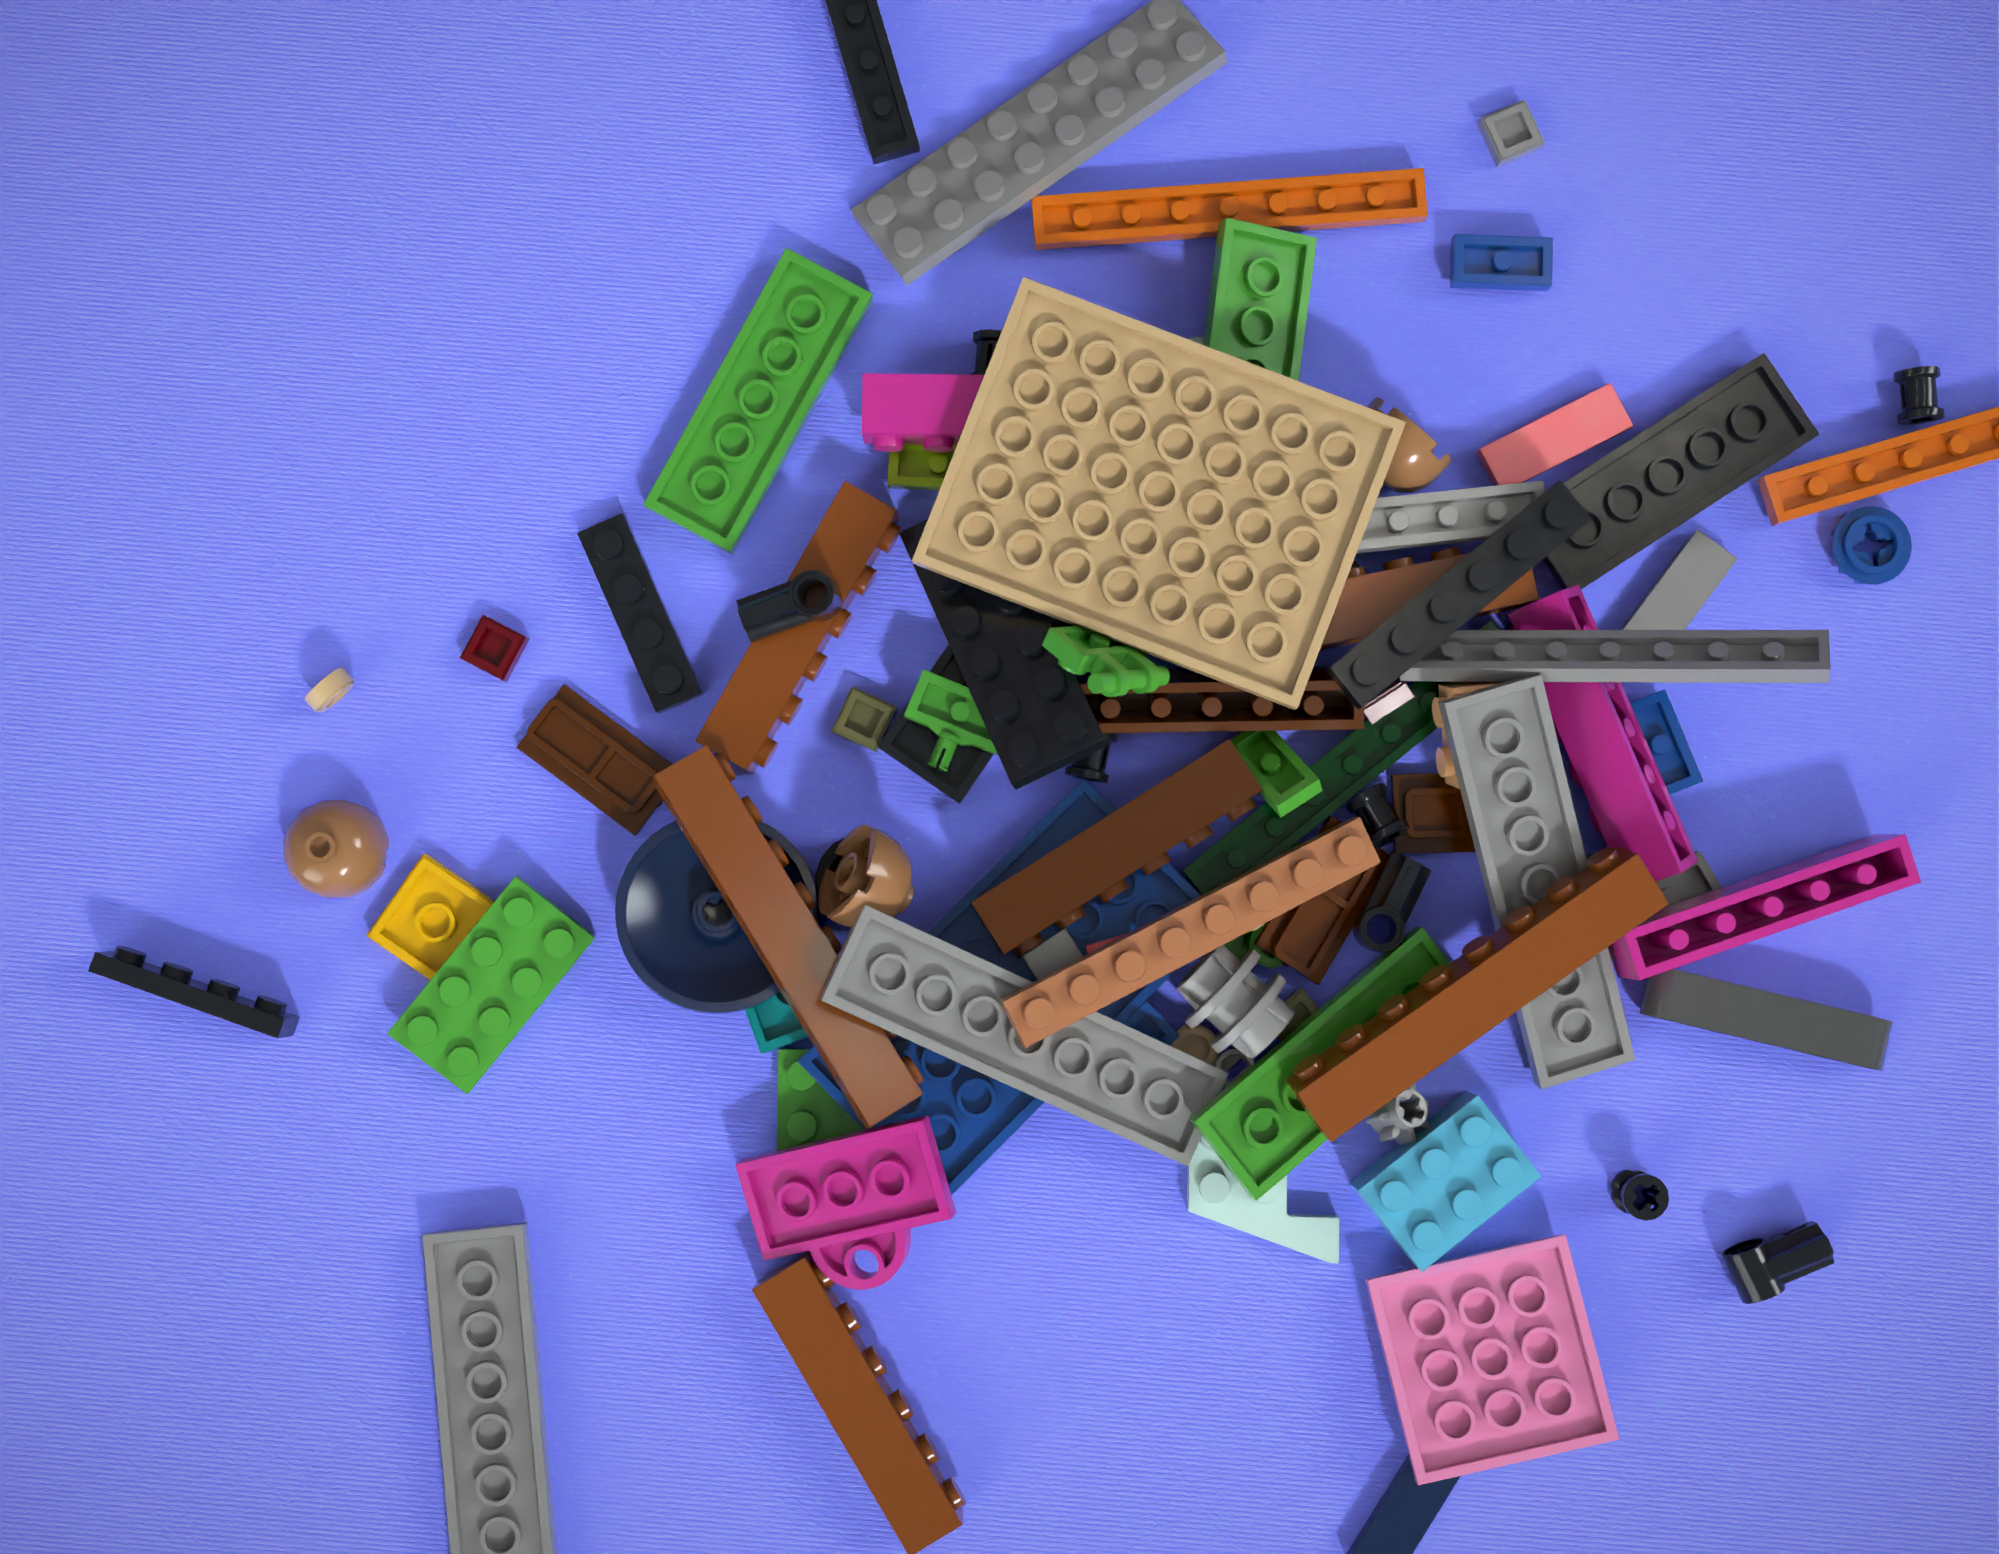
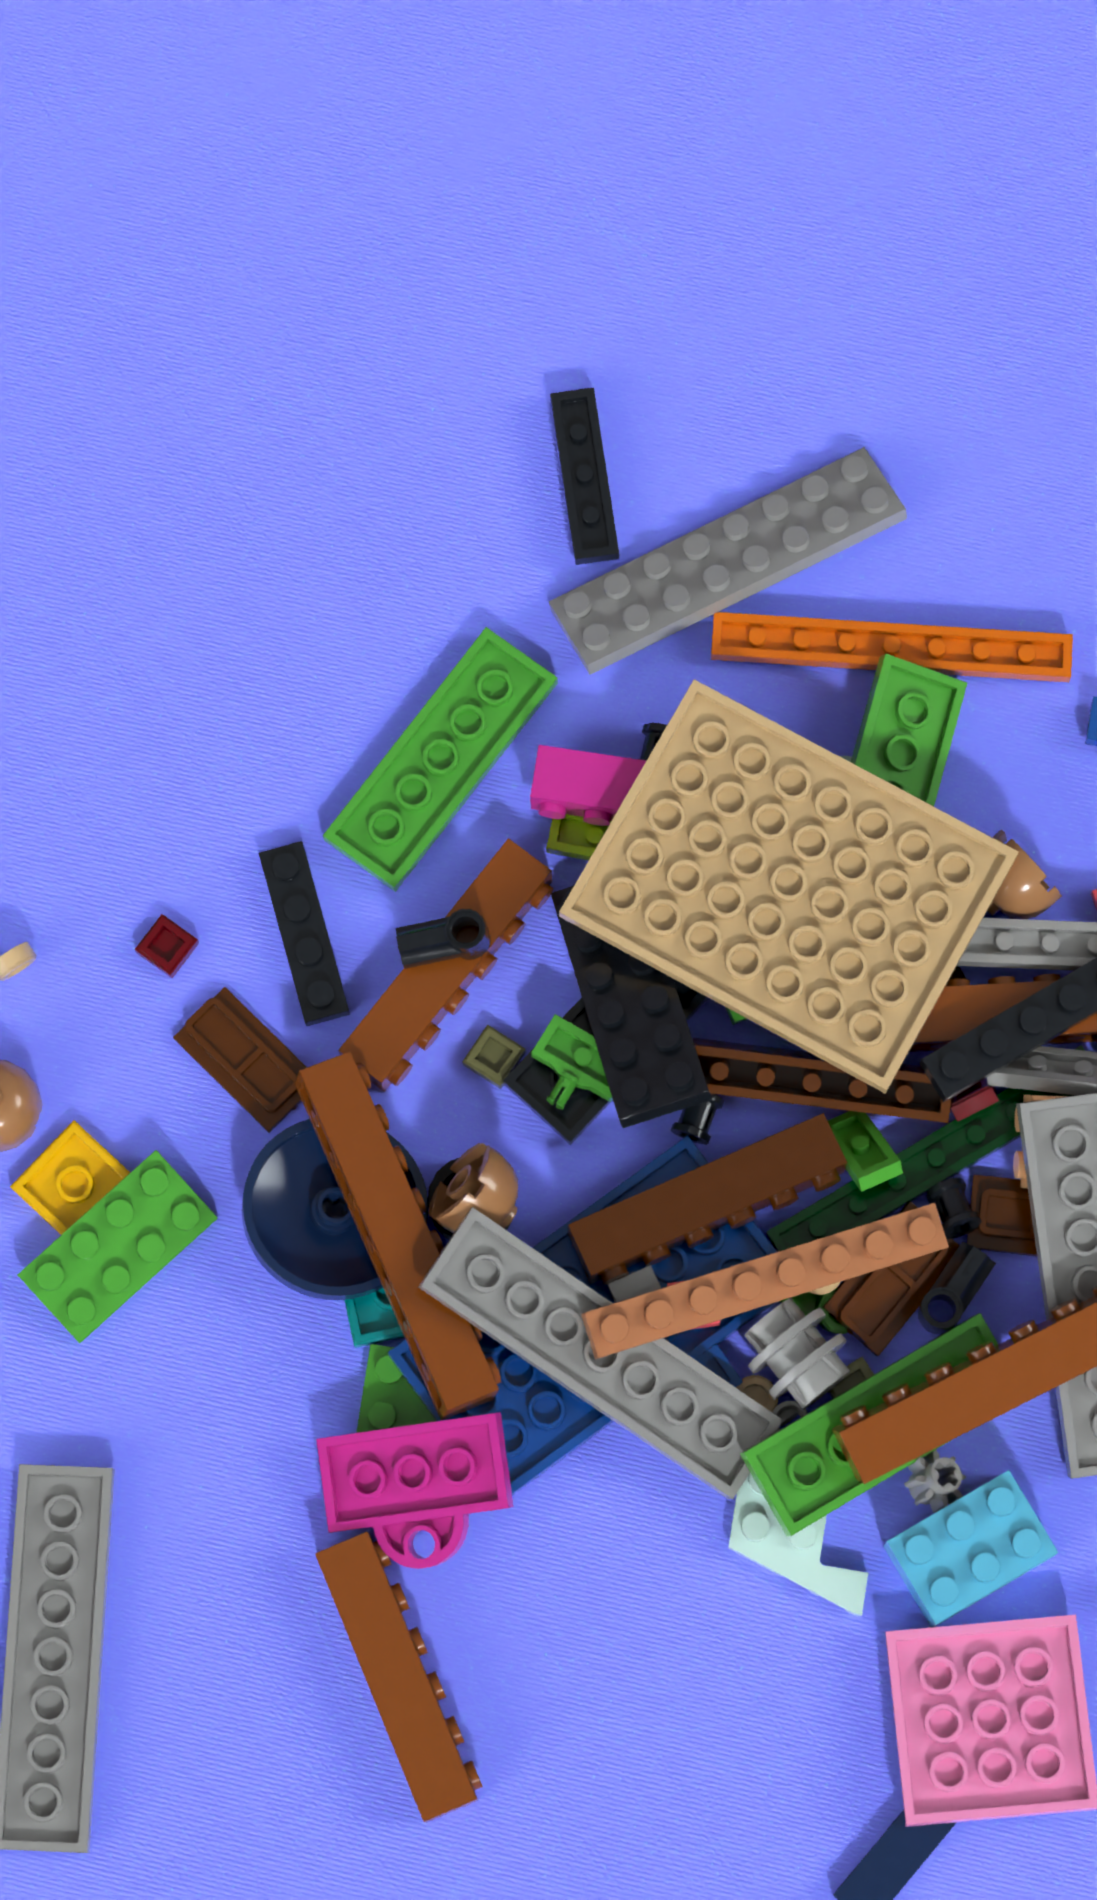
camera: 10 degrees right, 10 degrees down
bright green plate [1042,626,1170,697] -> none

